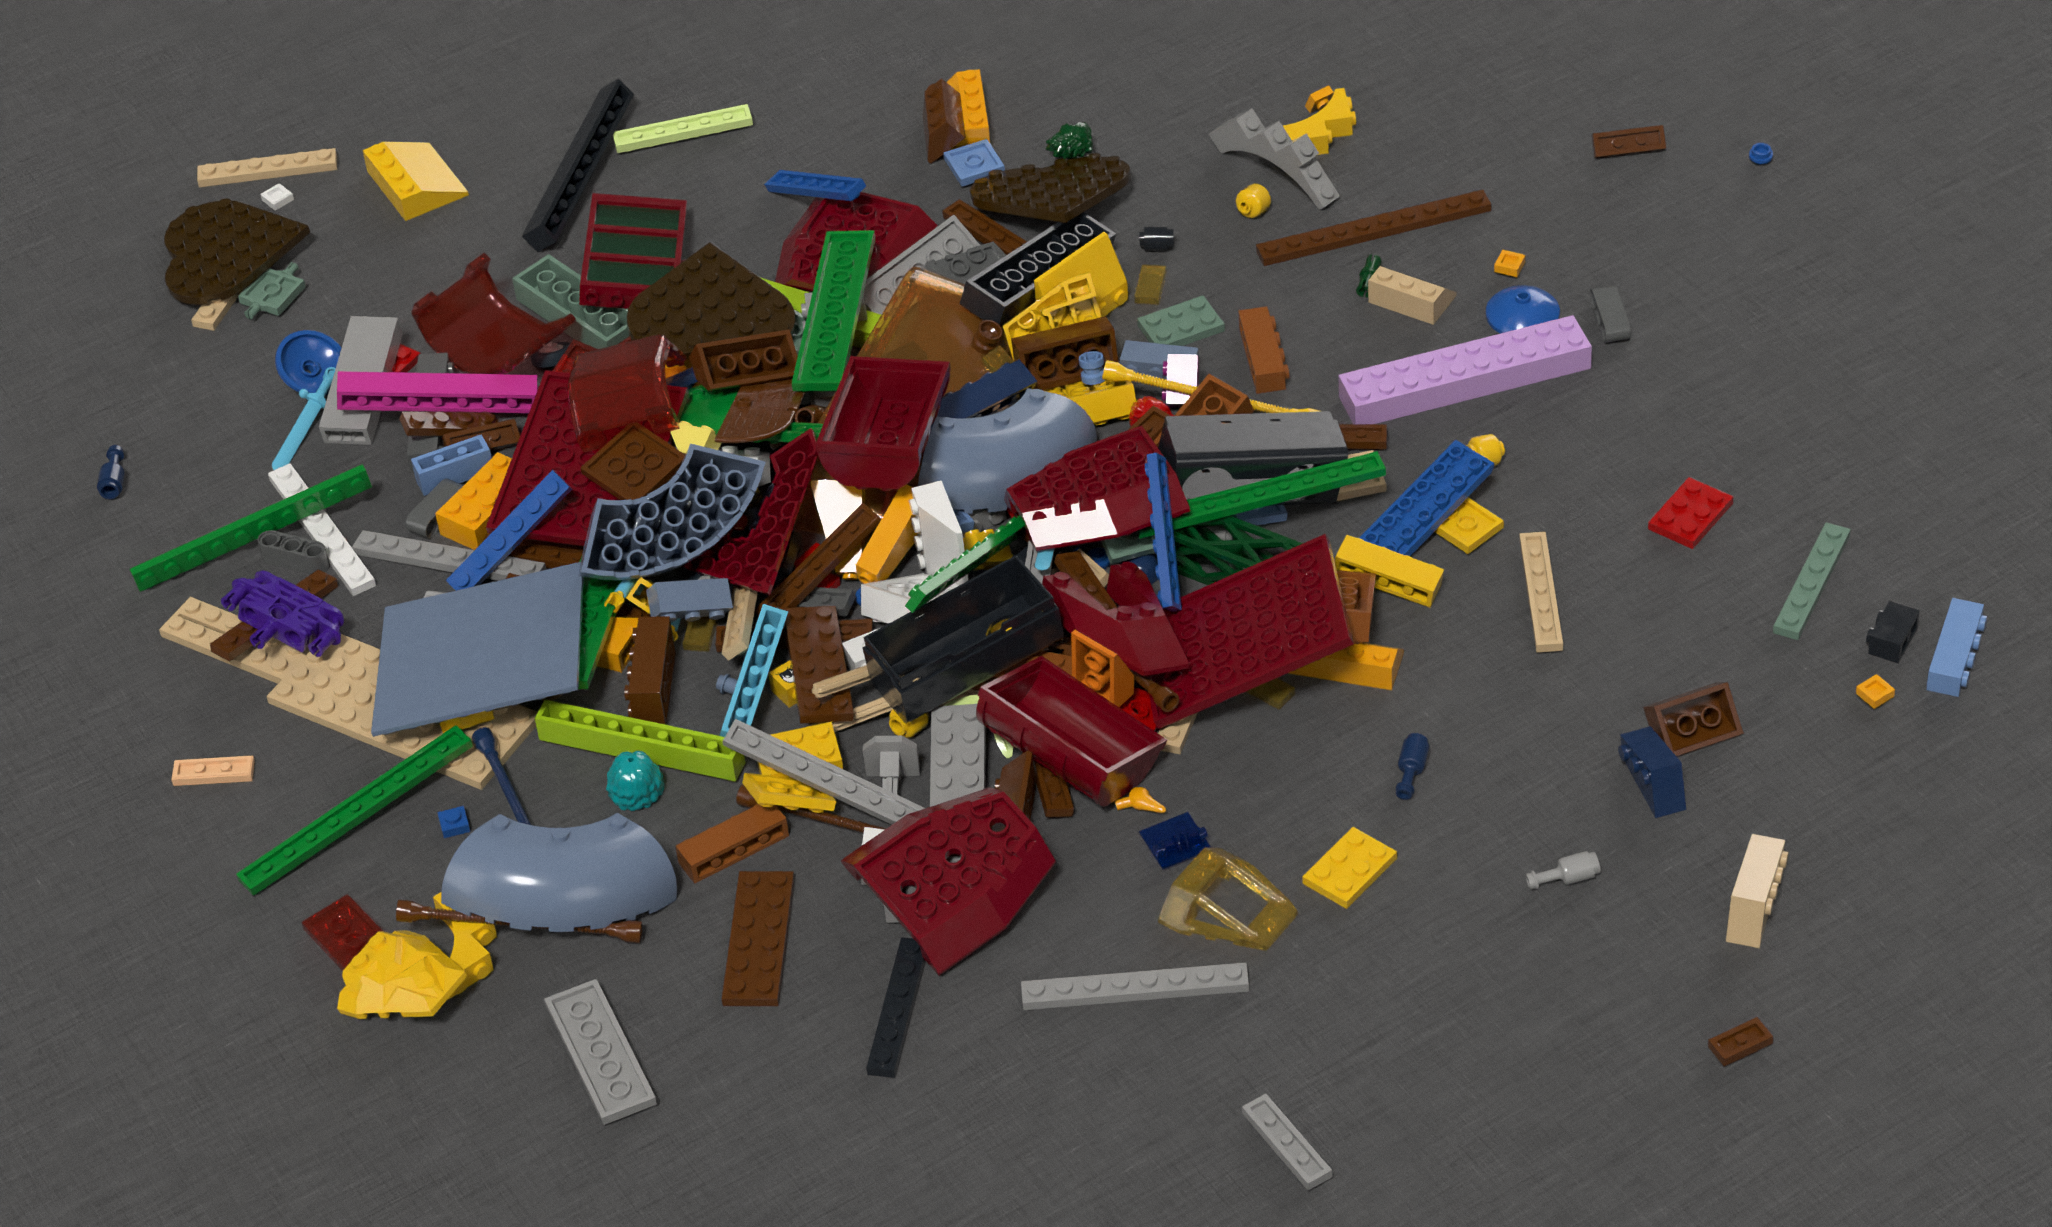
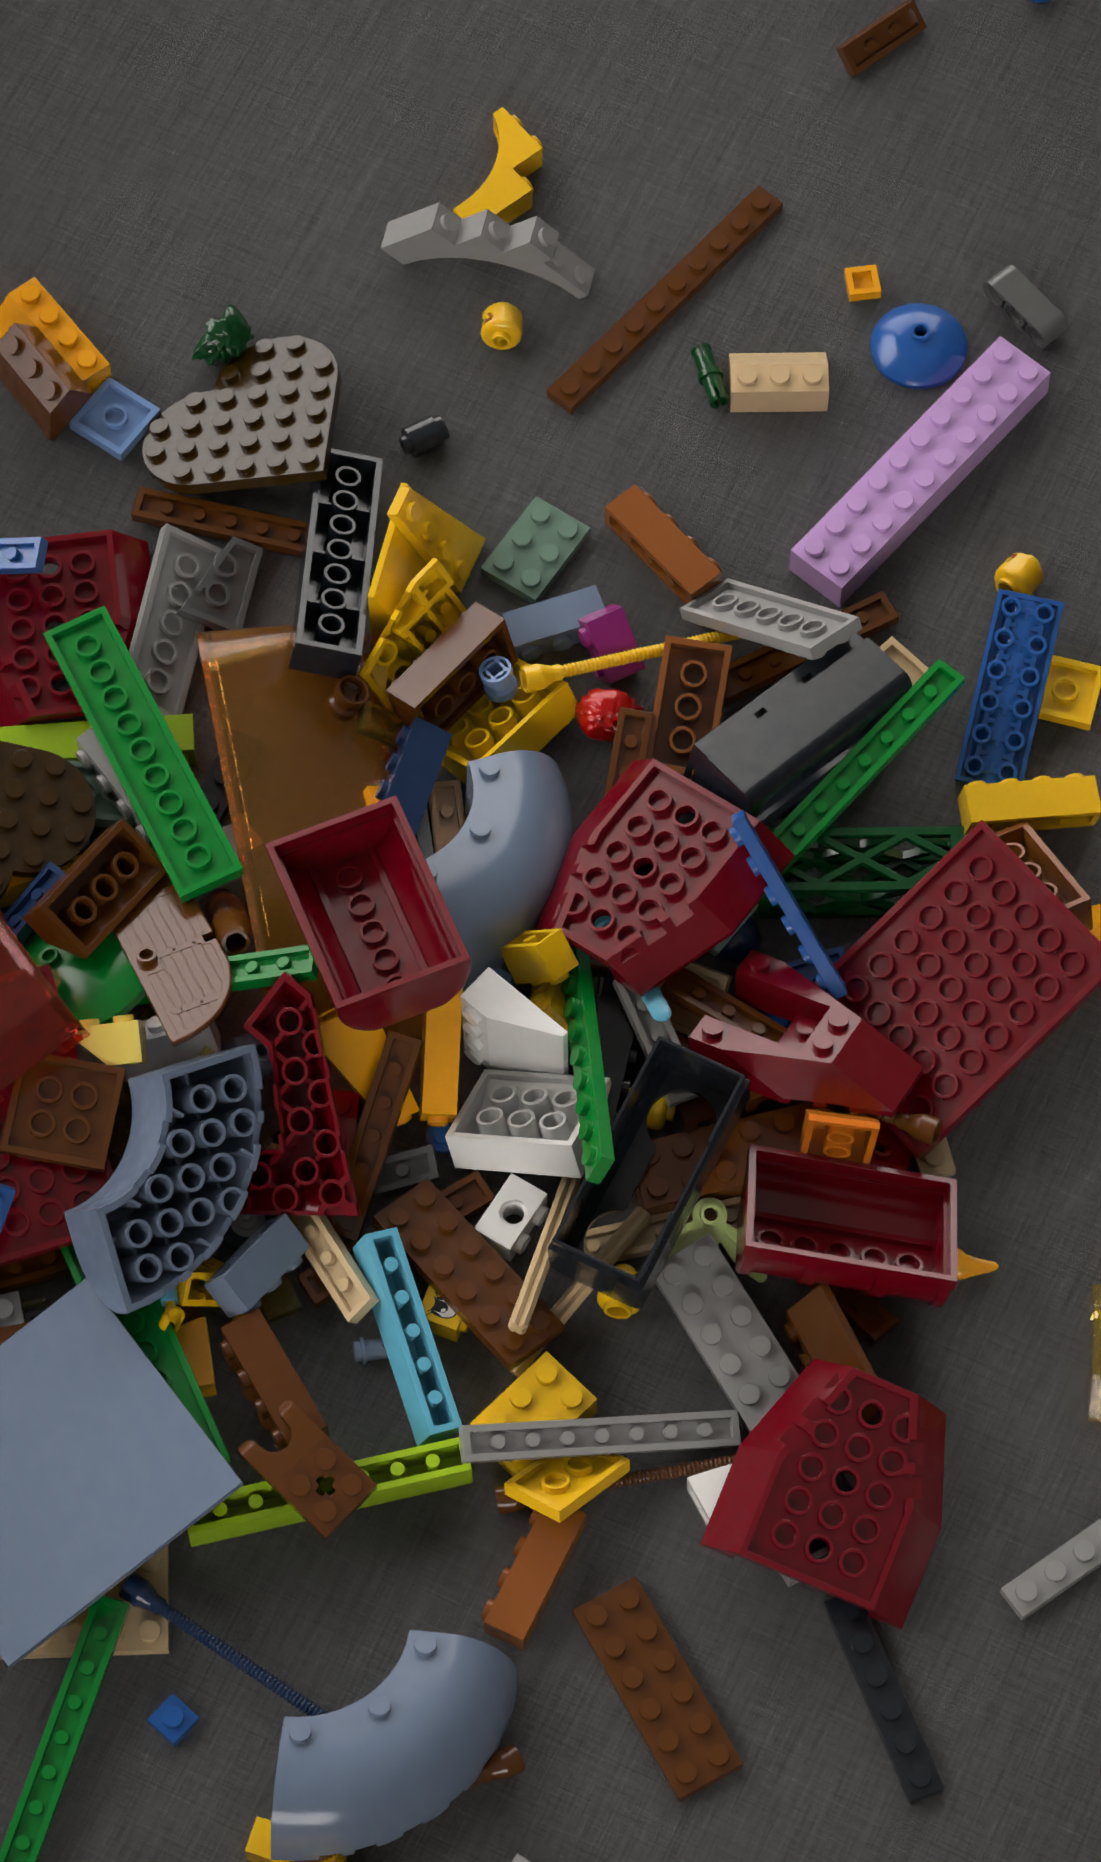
camera: 35 degrees left, 20 degrees up
teal hair [606,751,665,811] -> none
light grey piece [863,736,920,795] -> none
clear yellow tile [1135,265,1166,304] -> none
clear blue hinge [1139,812,1212,870] -> none
light orange plate [1305,85,1334,113] -> none
none -> reddish brown brick [238,1400,377,1541]
none -> yellow wing [387,487,486,593]
none -> yellow brick [501,928,579,986]
none -> light grey plate [679,578,862,660]

